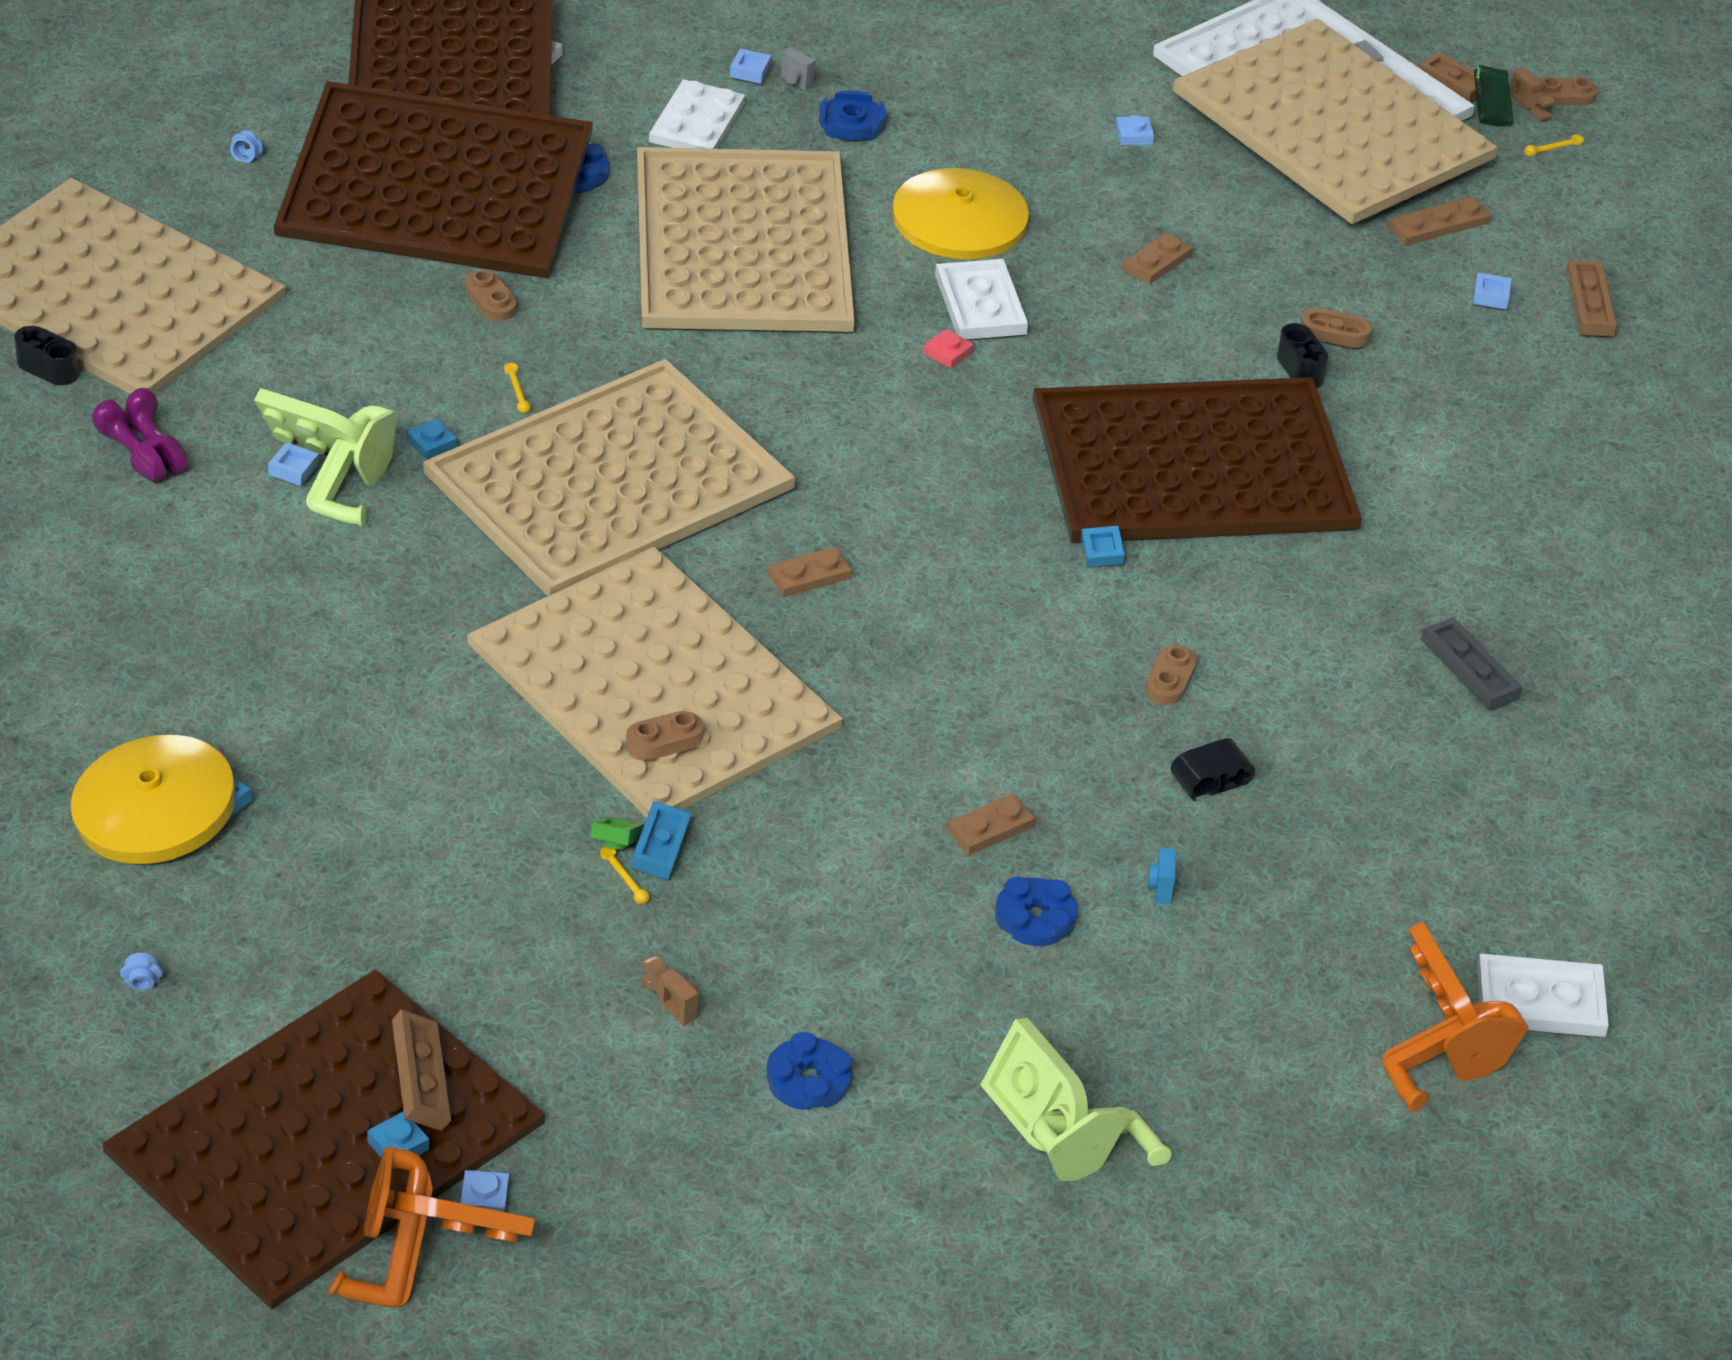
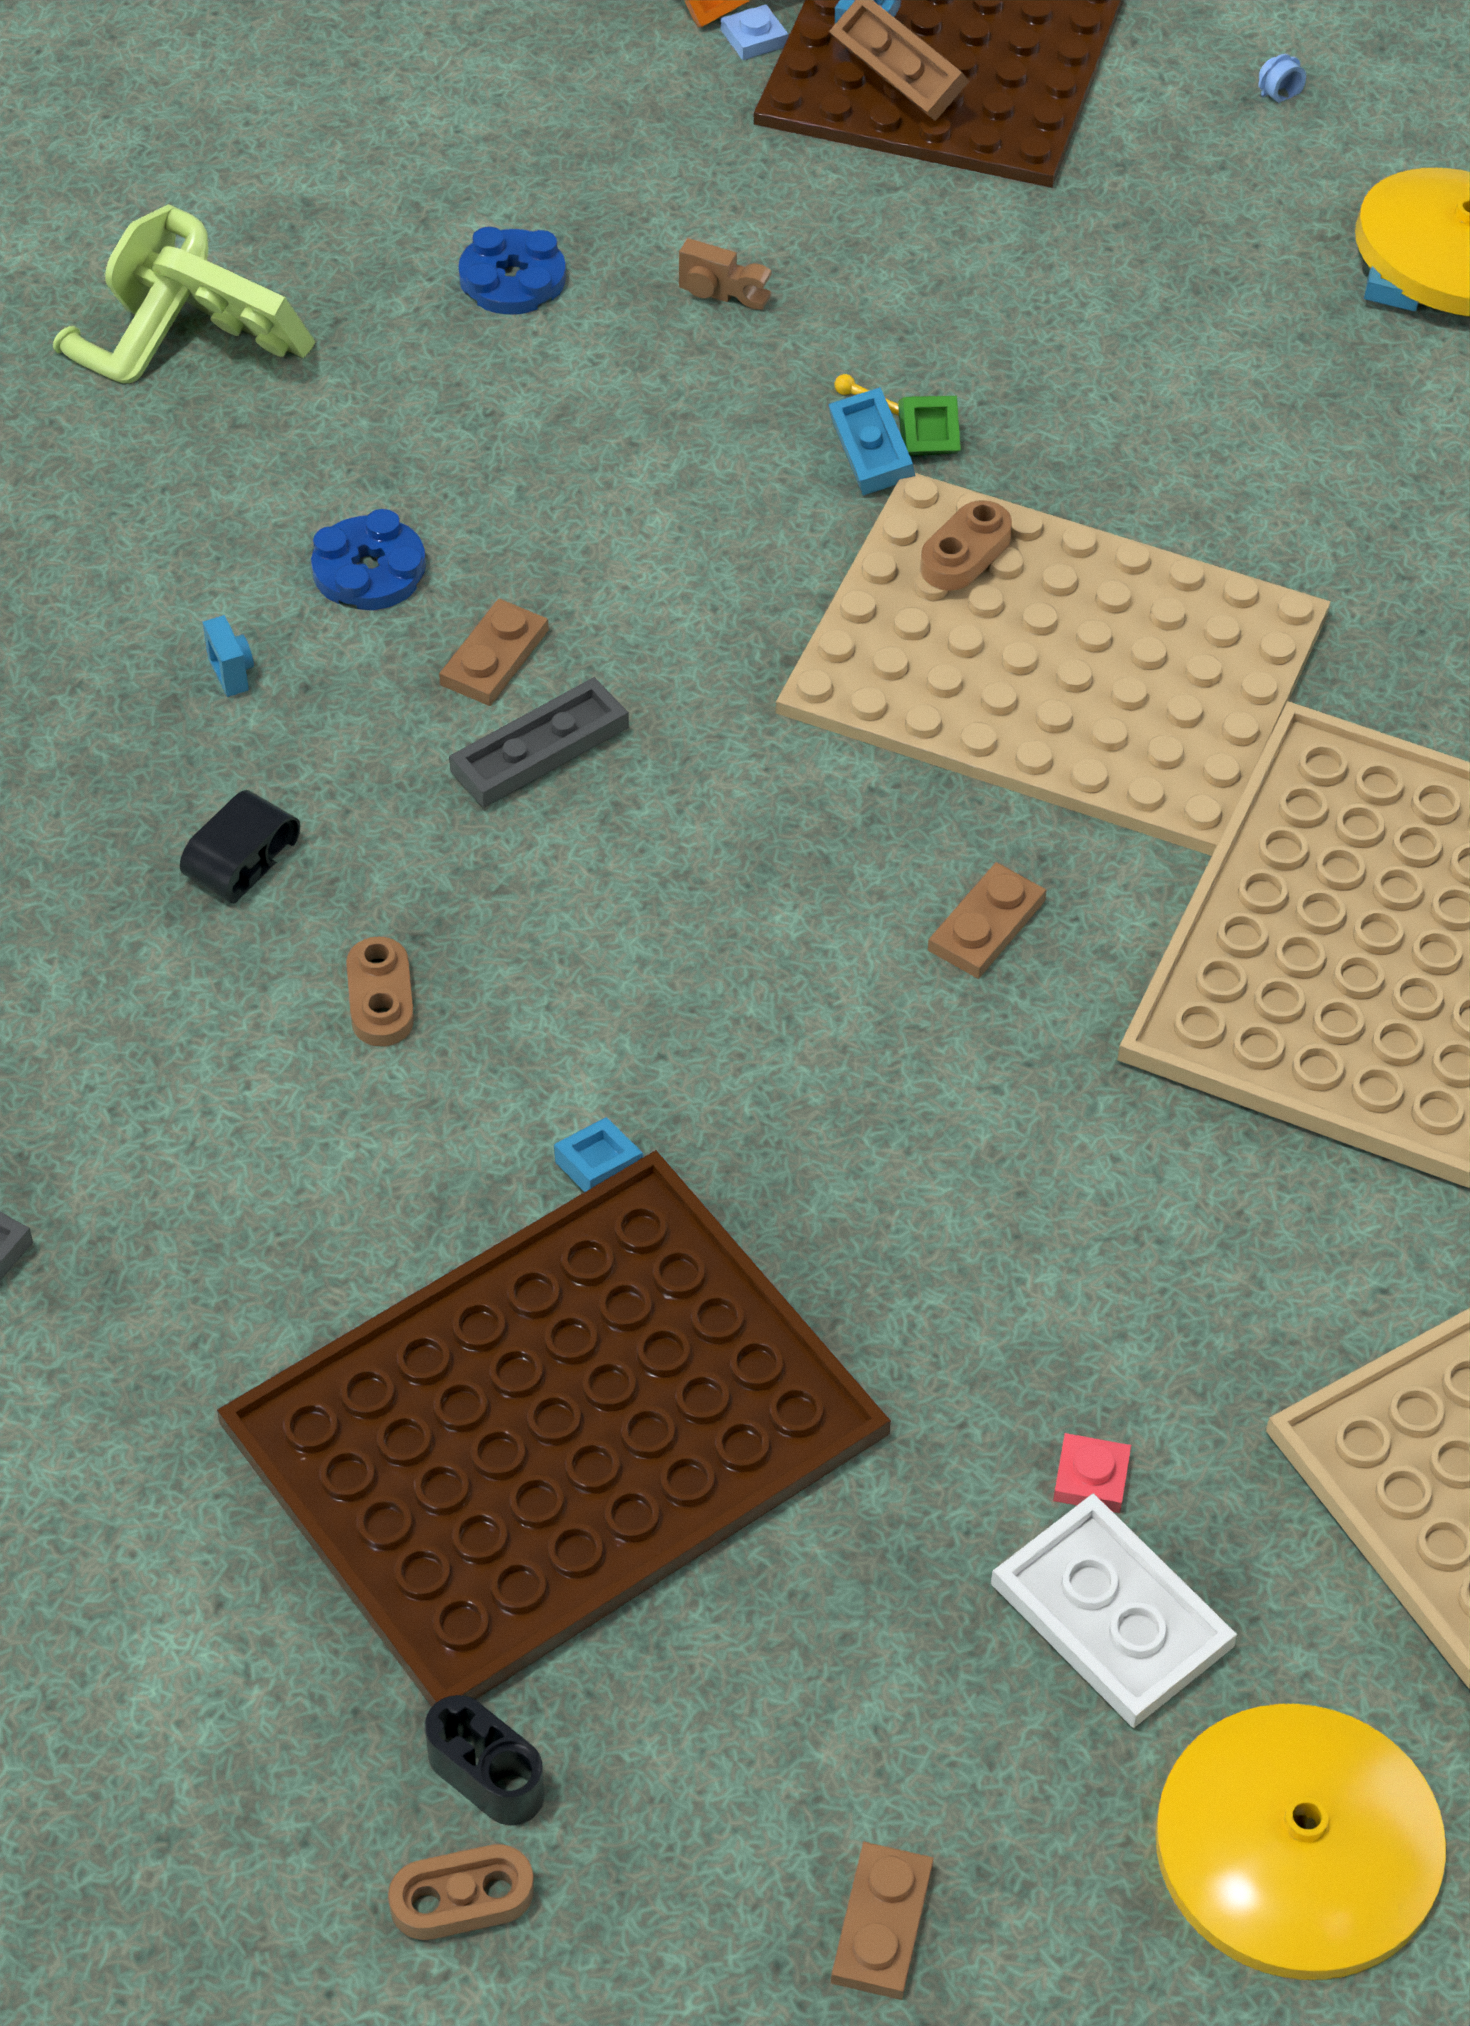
camera: 155 degrees right, 10 degrees up
none -> dark grey plate [449,677,629,808]

